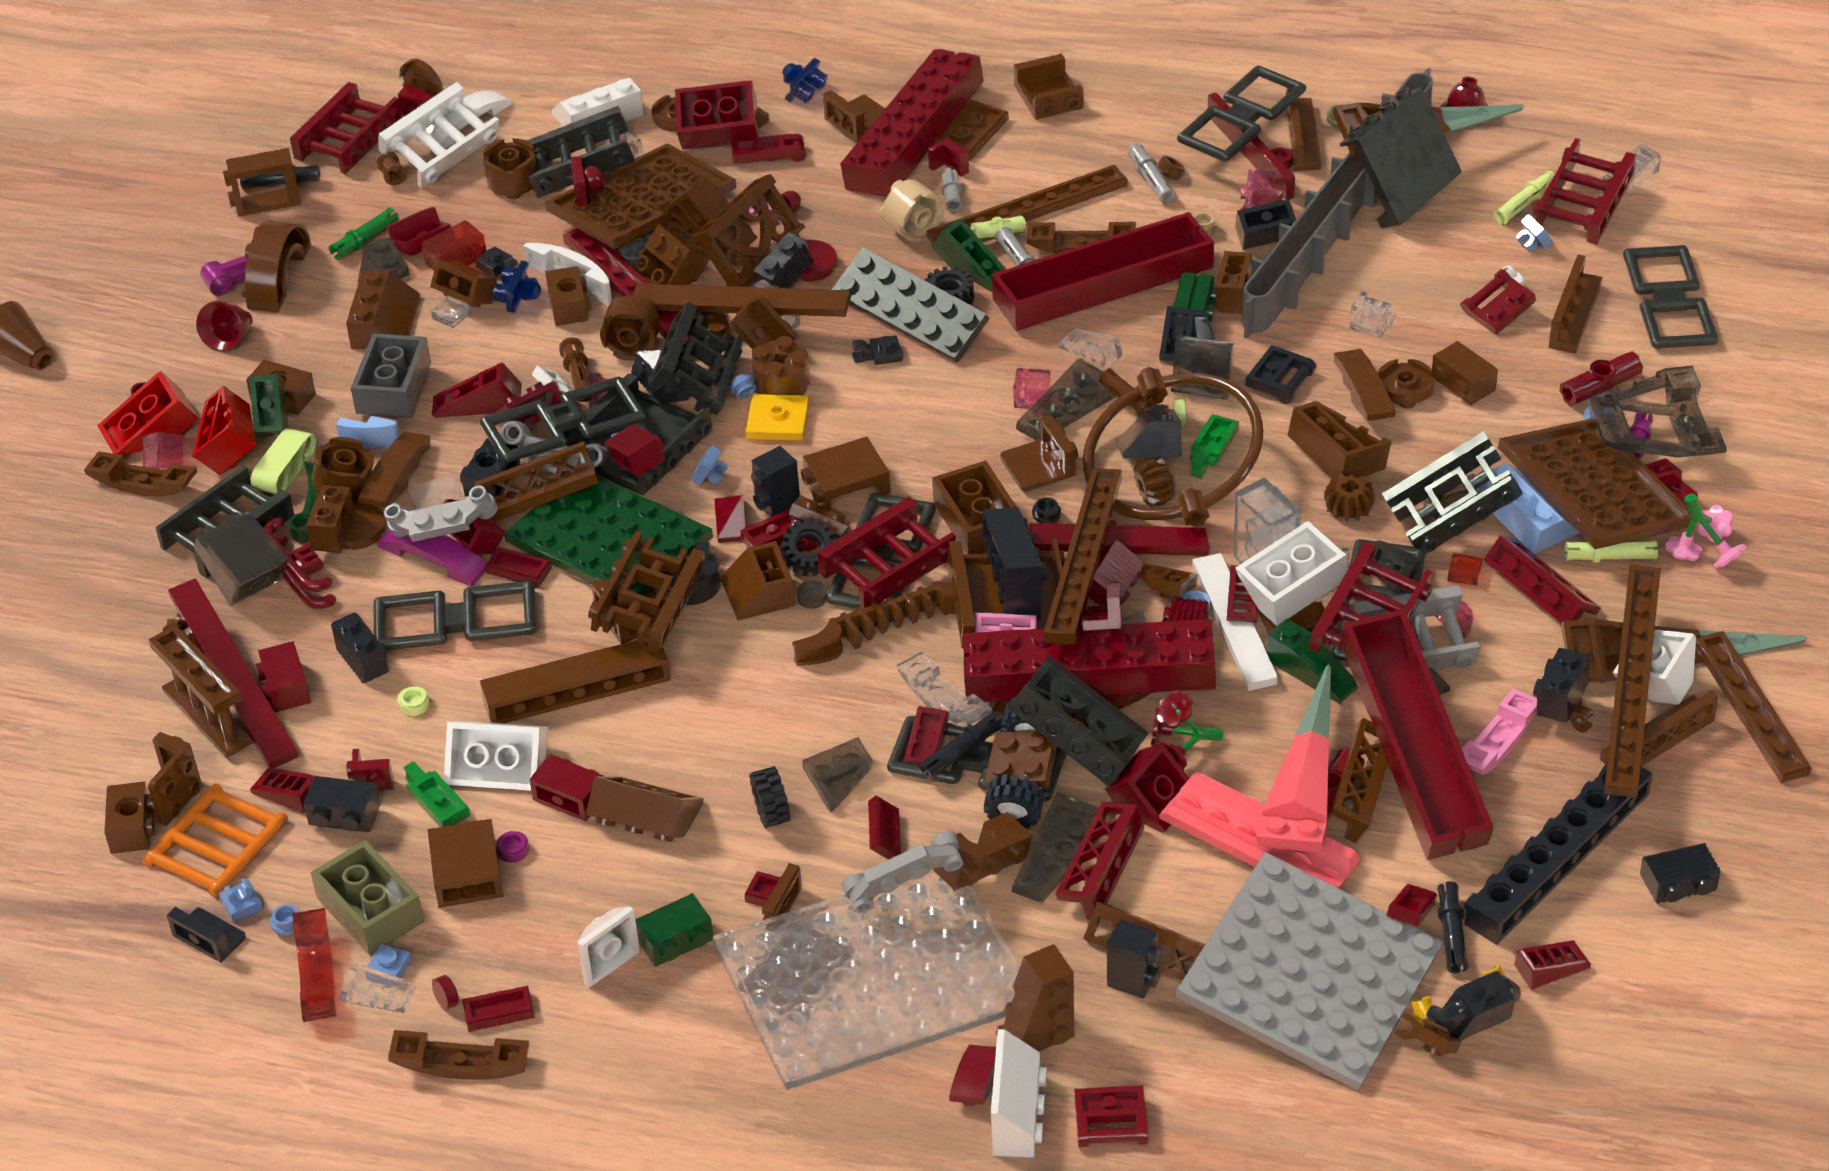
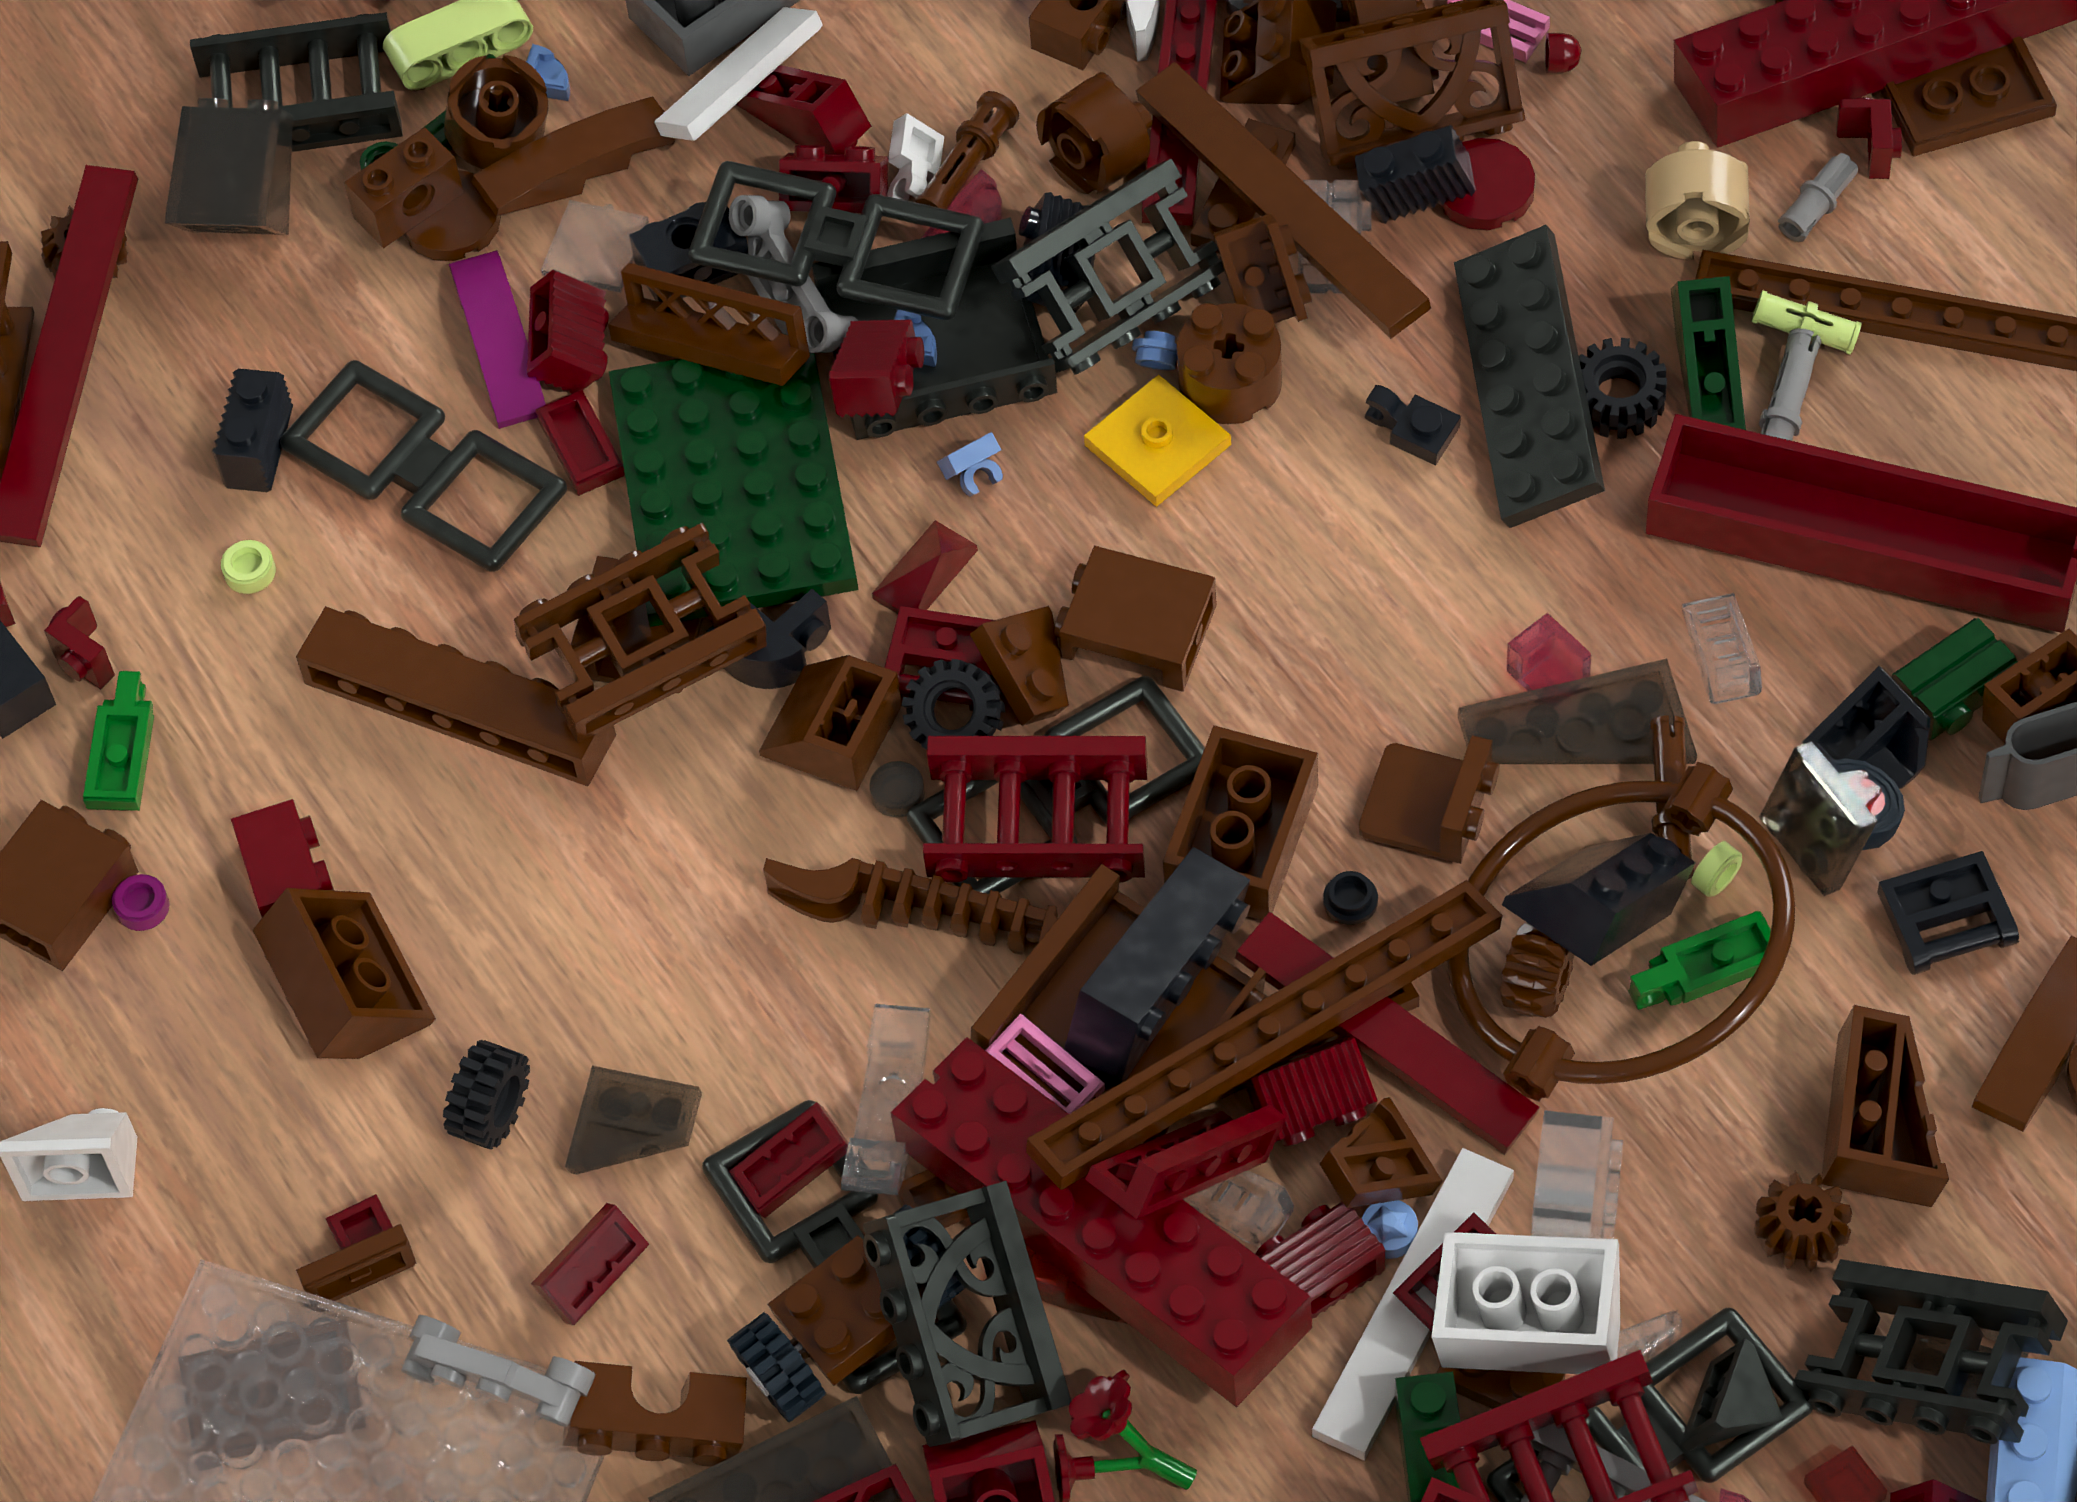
camera: 45 degrees right, 15 degrees up
dark red brick [255,641,311,712] -> none
dark red piece [262,517,336,609] -> none
light blue slope [336,416,400,449] -> none
light grey plate [384,485,498,542] -> none
white slope [444,721,548,790] -> none
dark green brick [635,893,714,967] -> none
black brick [751,446,800,517] -> none
black pin [919,711,1003,780] -> none
reddish brown slope [1026,222,1136,254] -> none
none -> white tile [654,7,823,141]

